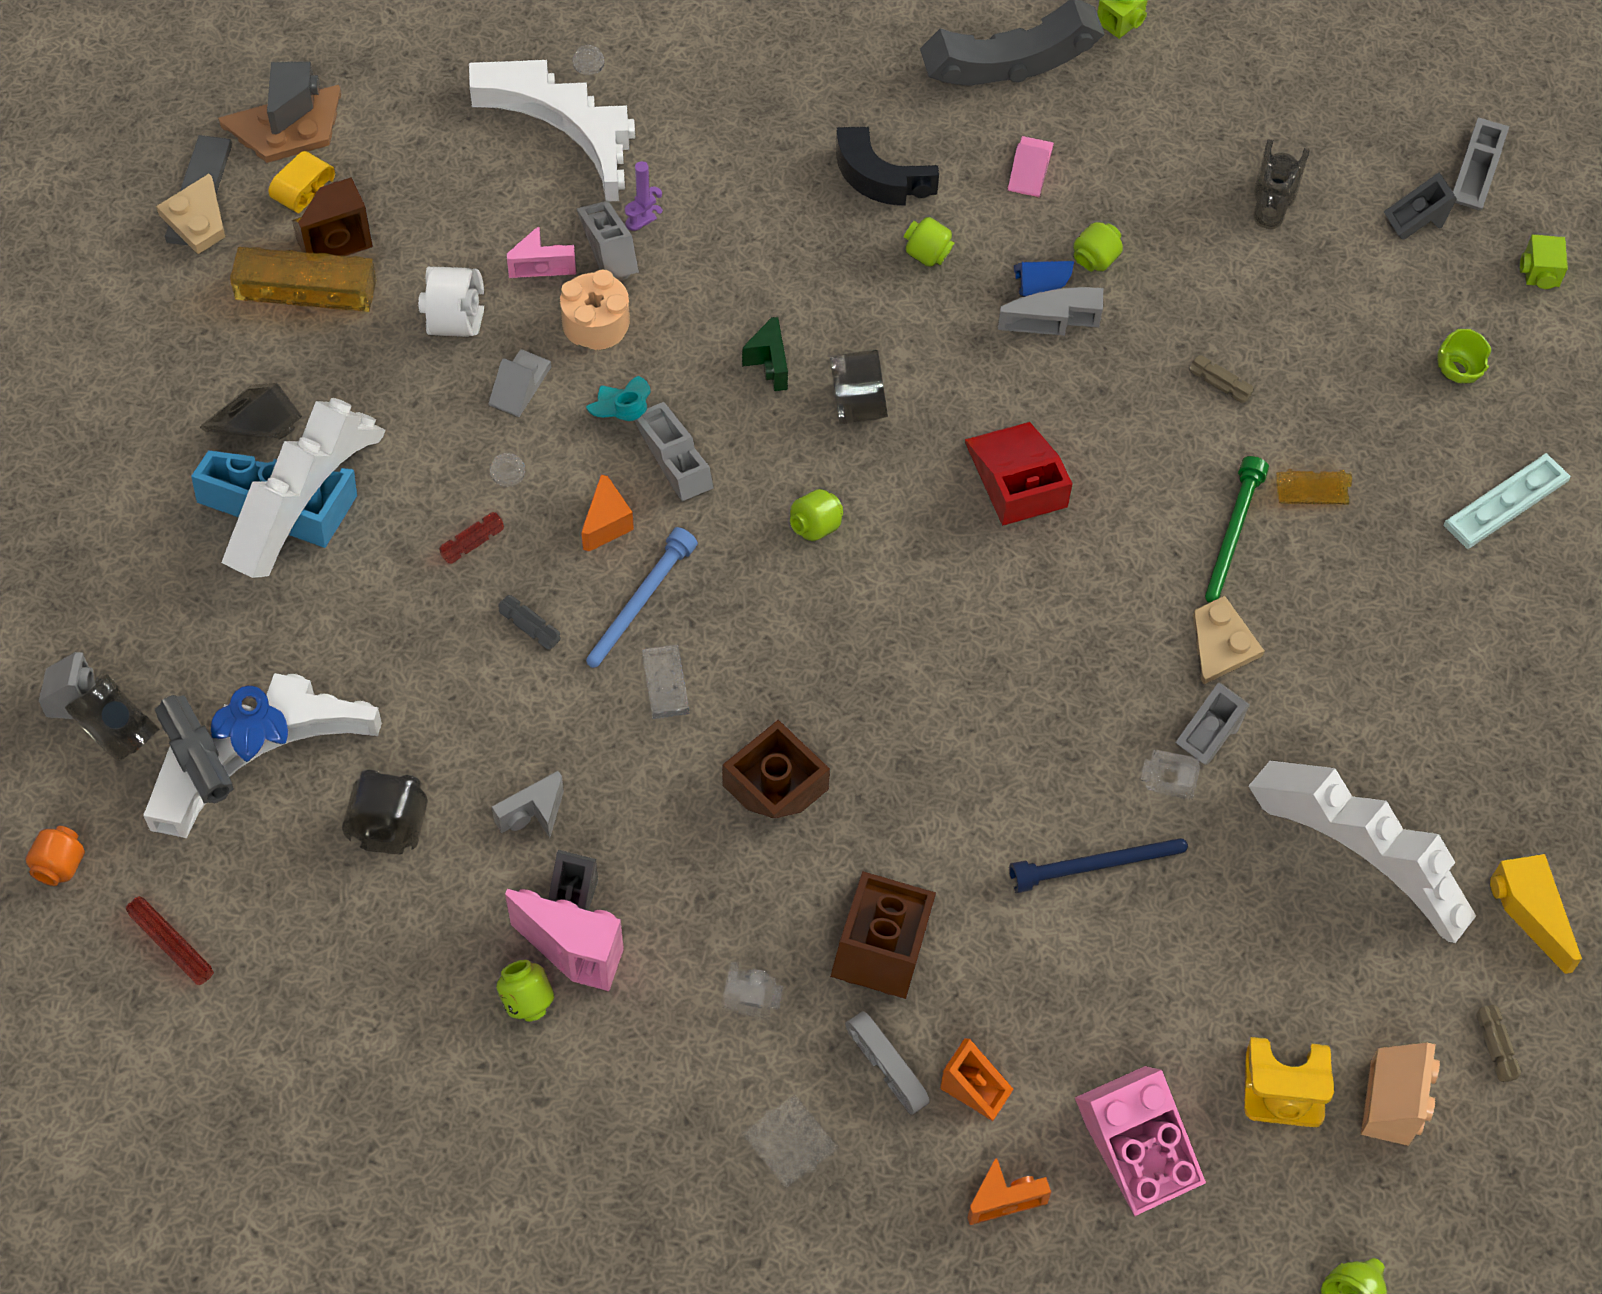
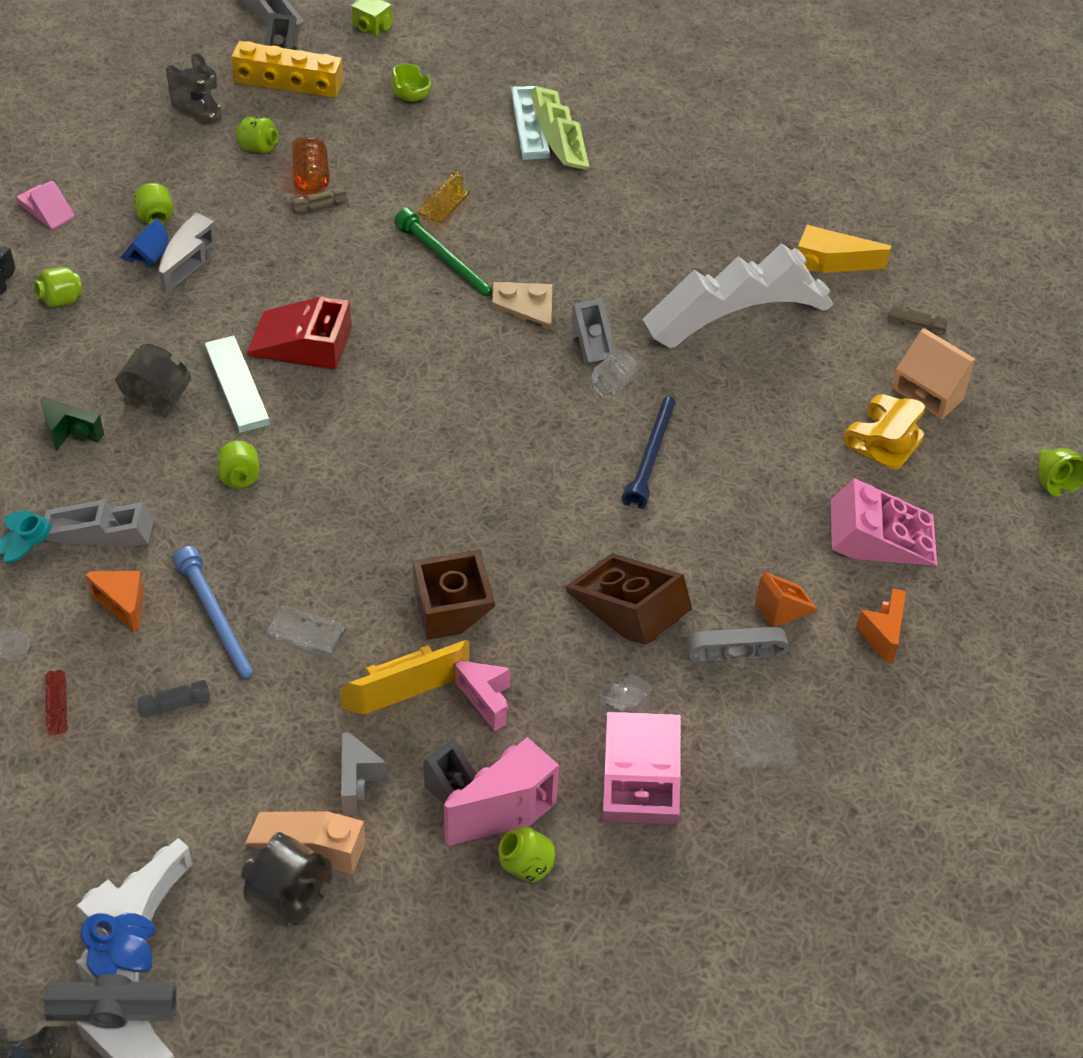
camera: 60 degrees left, 10 degrees down
none -> light aqua tile [205,336,270,433]
none -> yellow brick [231,41,343,98]
none -> lime head [236,117,279,154]
none -> light nougat slope [245,811,366,875]
none -> clear orange piece [292,137,330,195]
none -> yellow piece [340,640,469,714]
none -> bright pink slope [455,661,510,731]
none -> yellowish green slope [530,86,589,170]
none -> bright pink slope [603,712,680,825]

